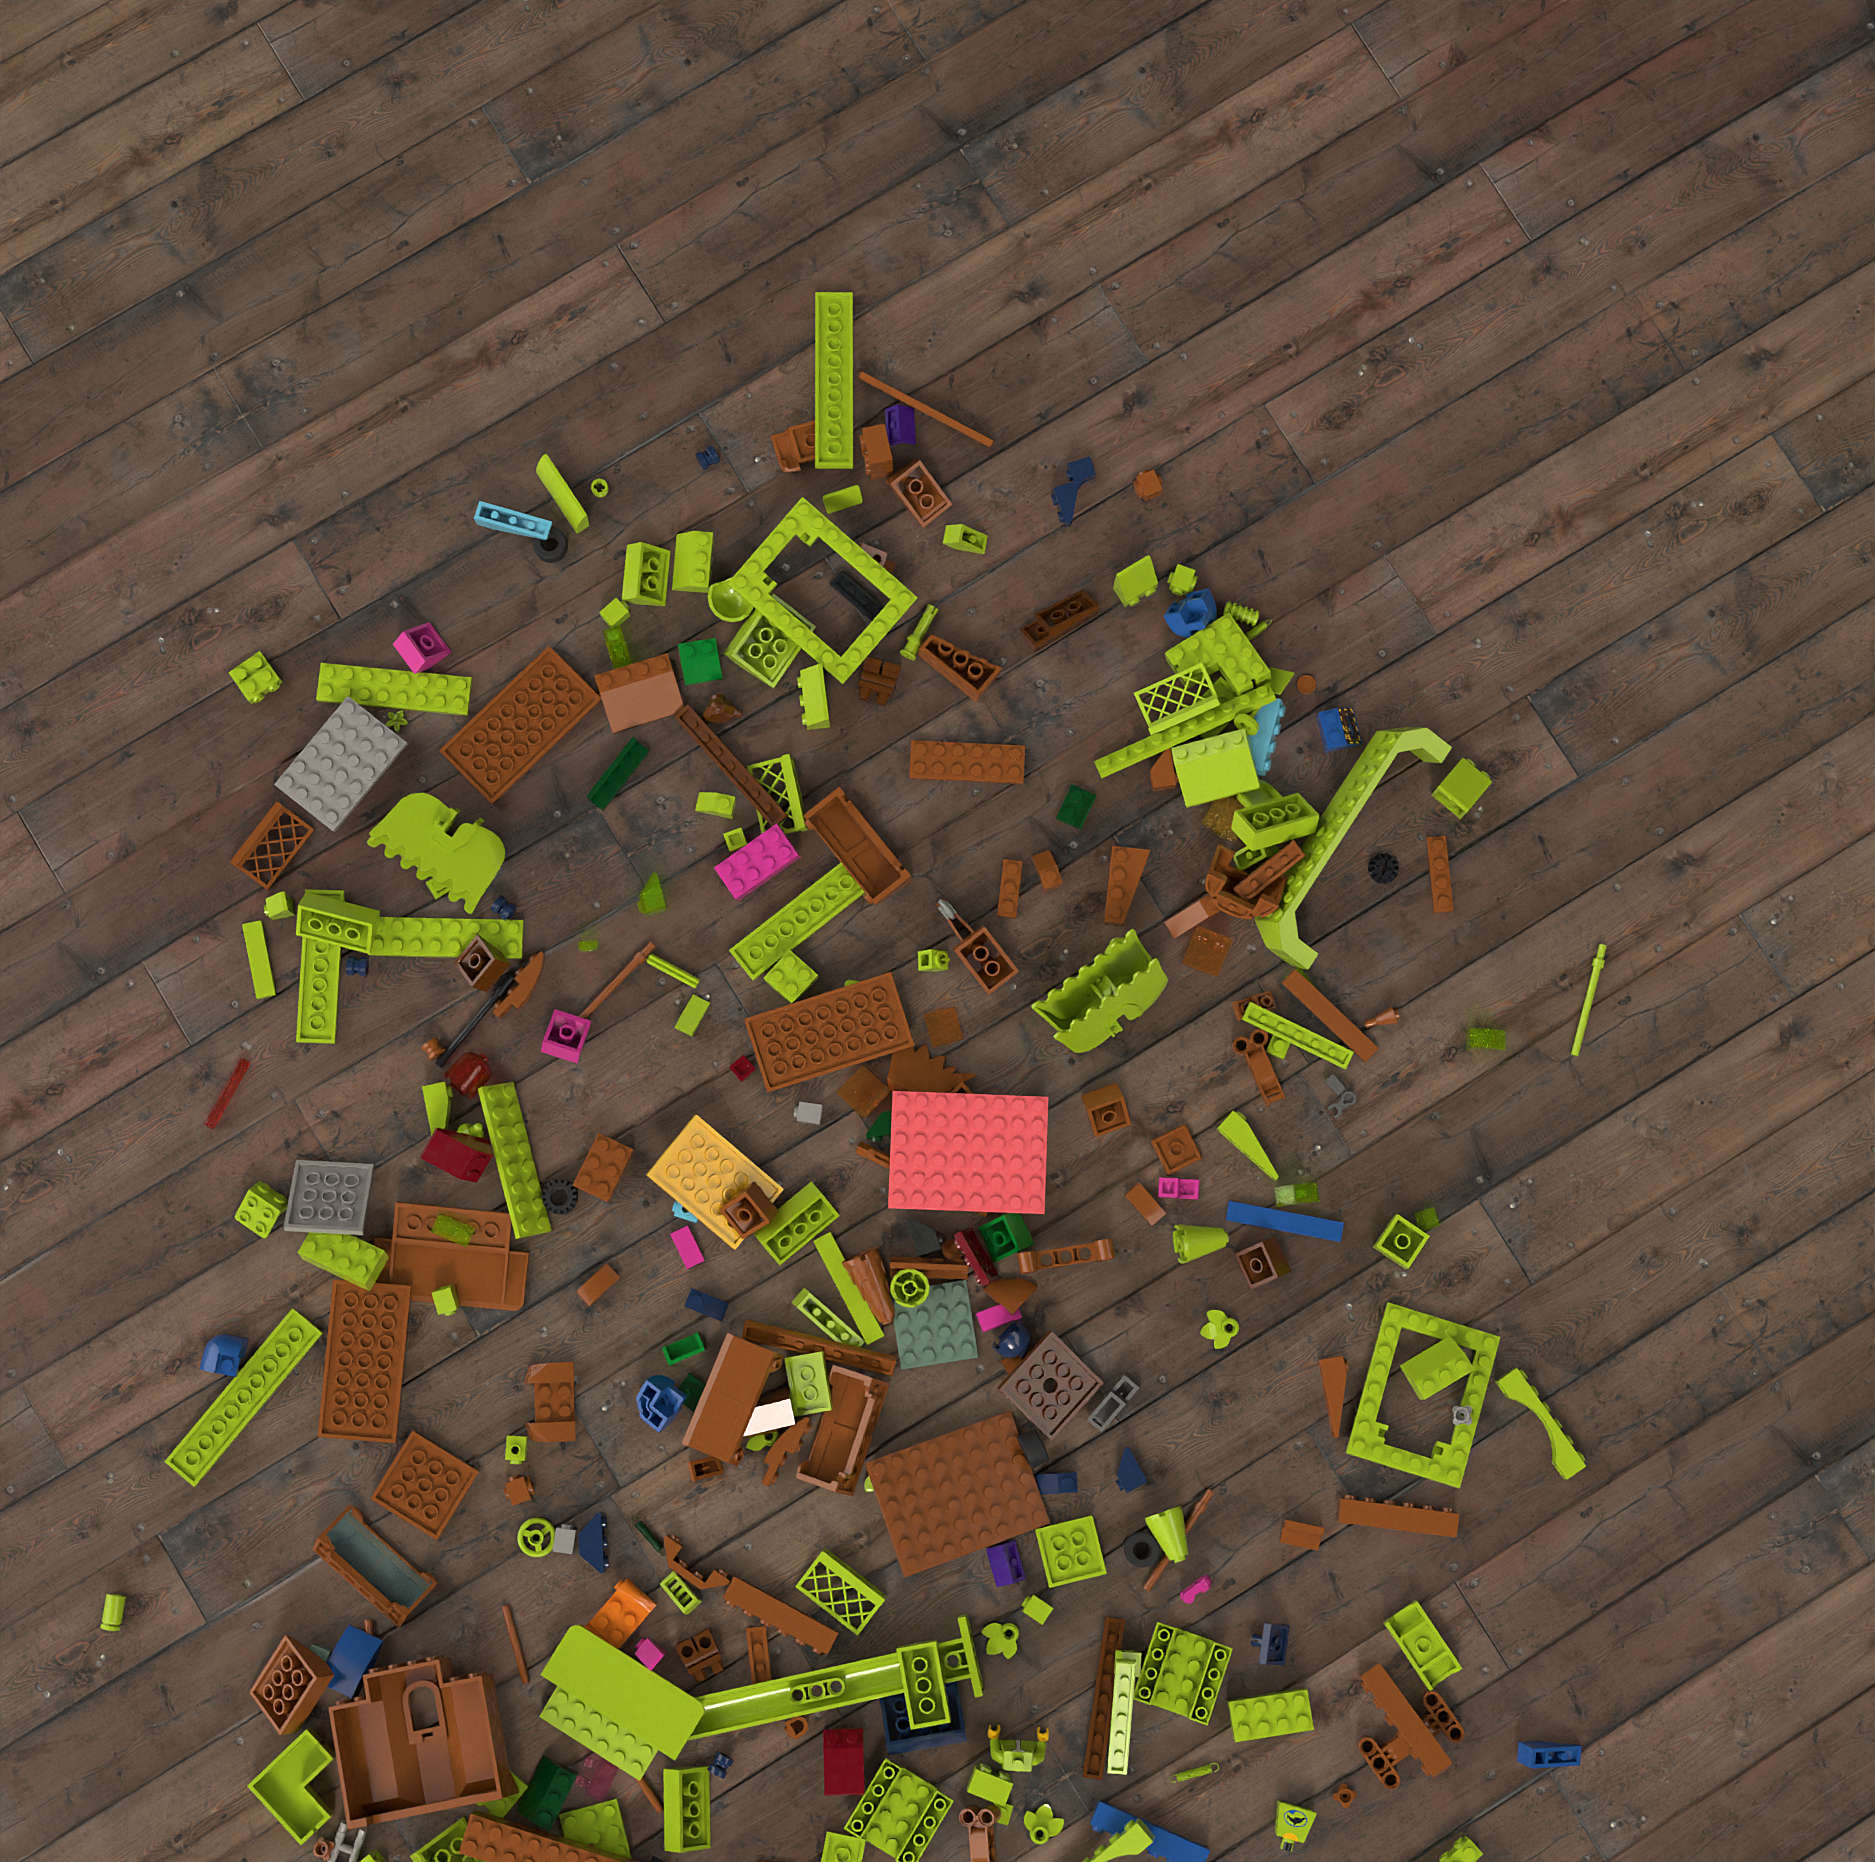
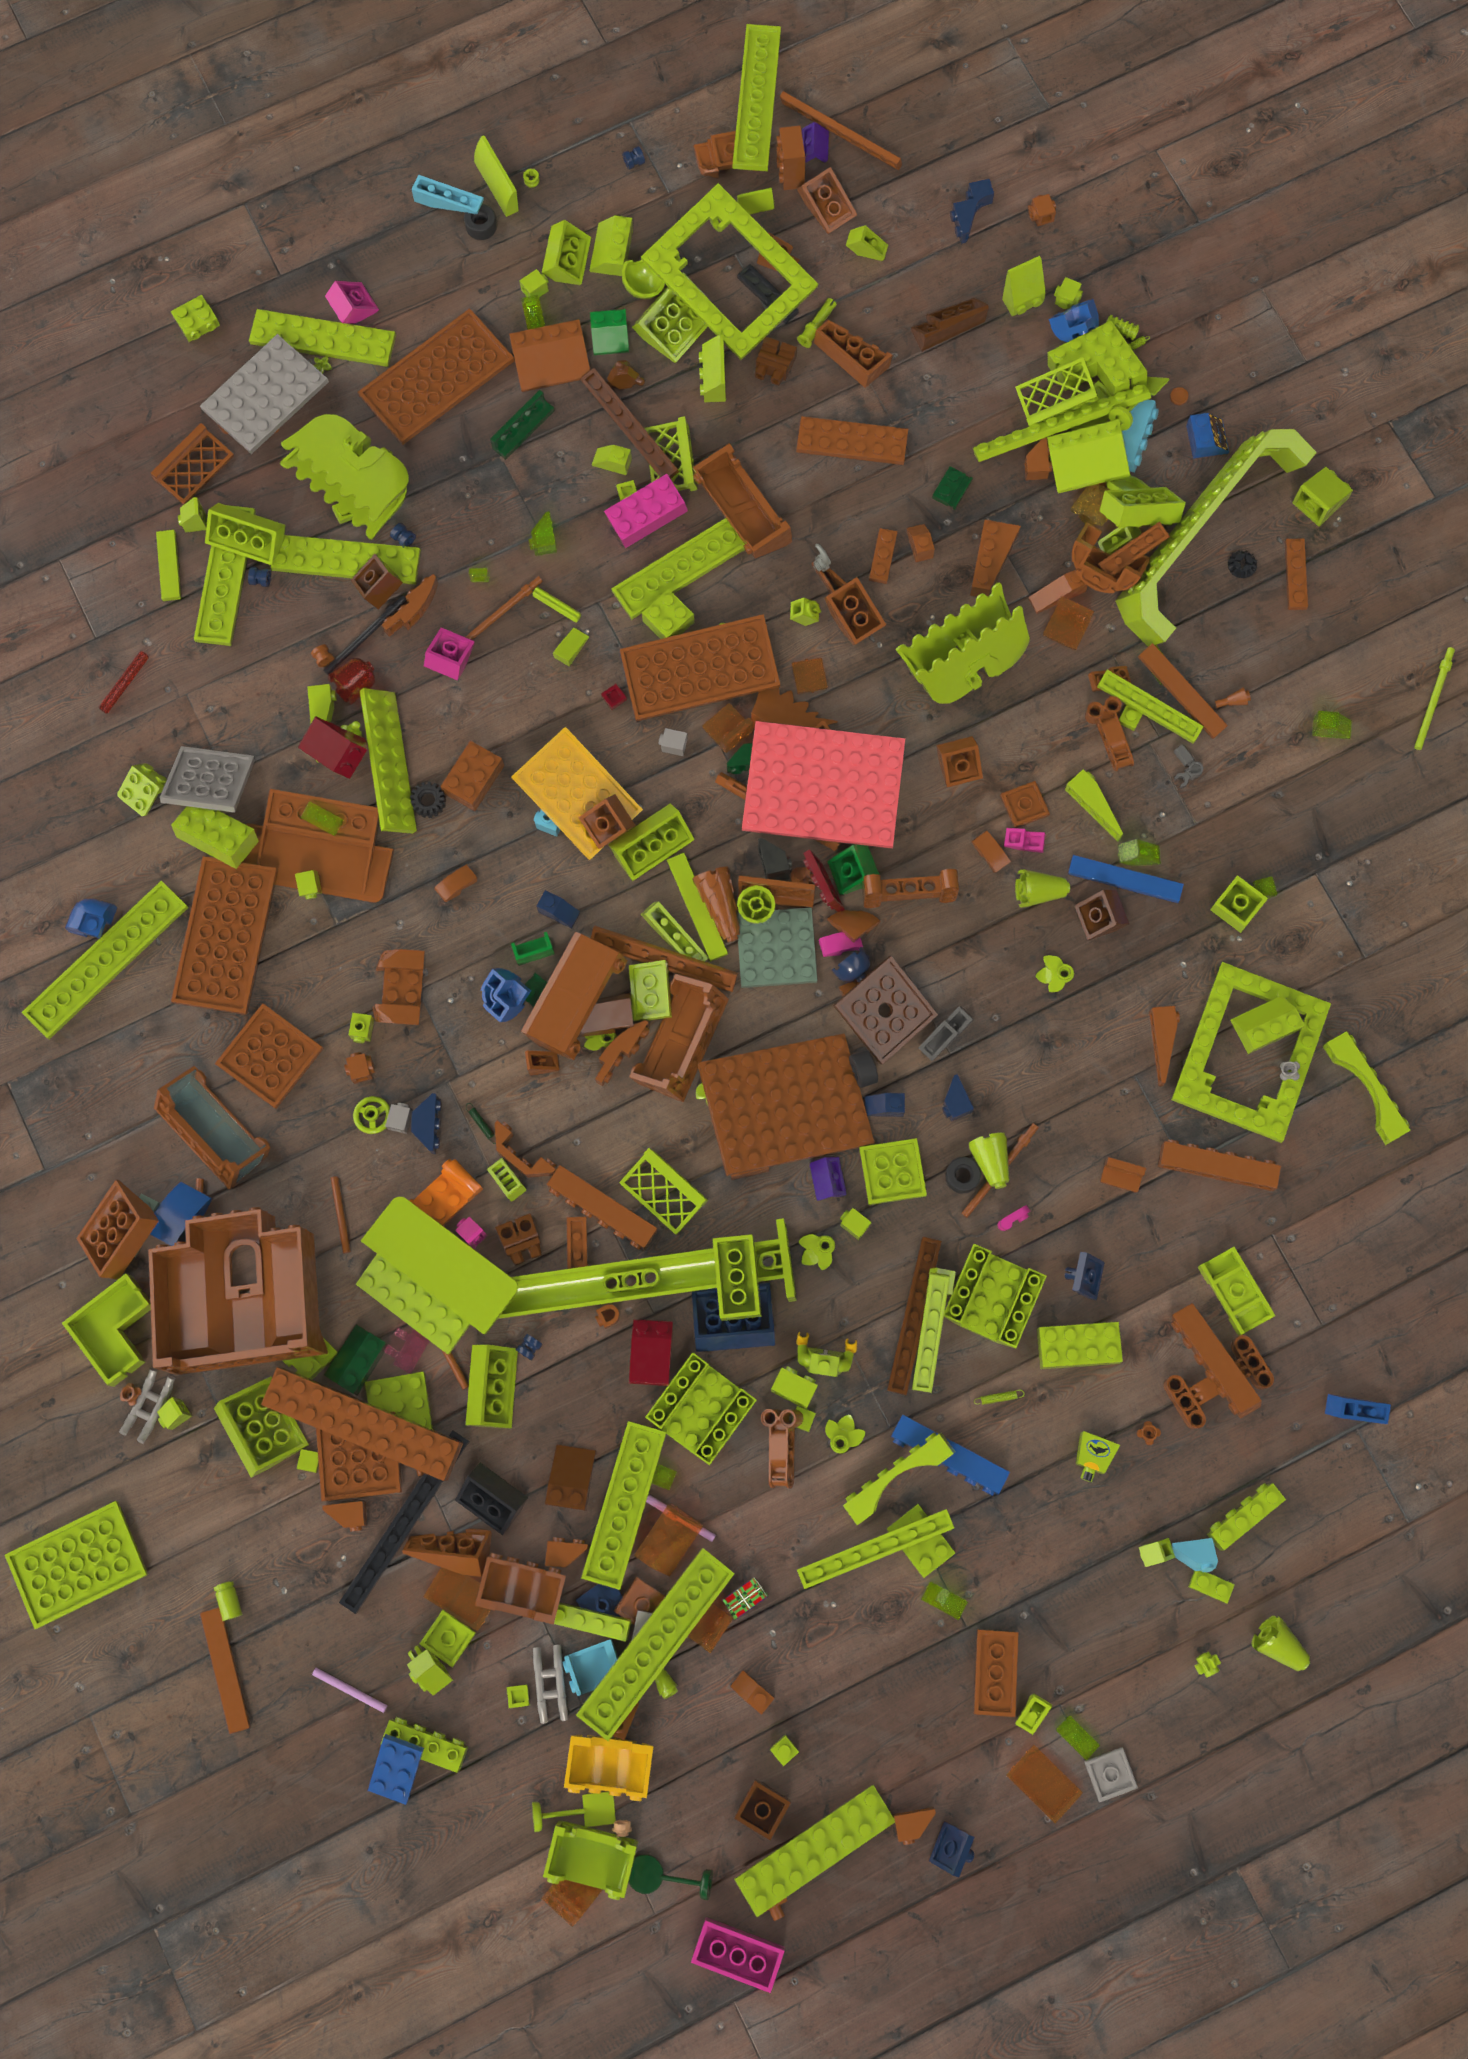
camera: 10 degrees right, 5 degrees down
dark pink tile [670,1226,705,1269] -> none

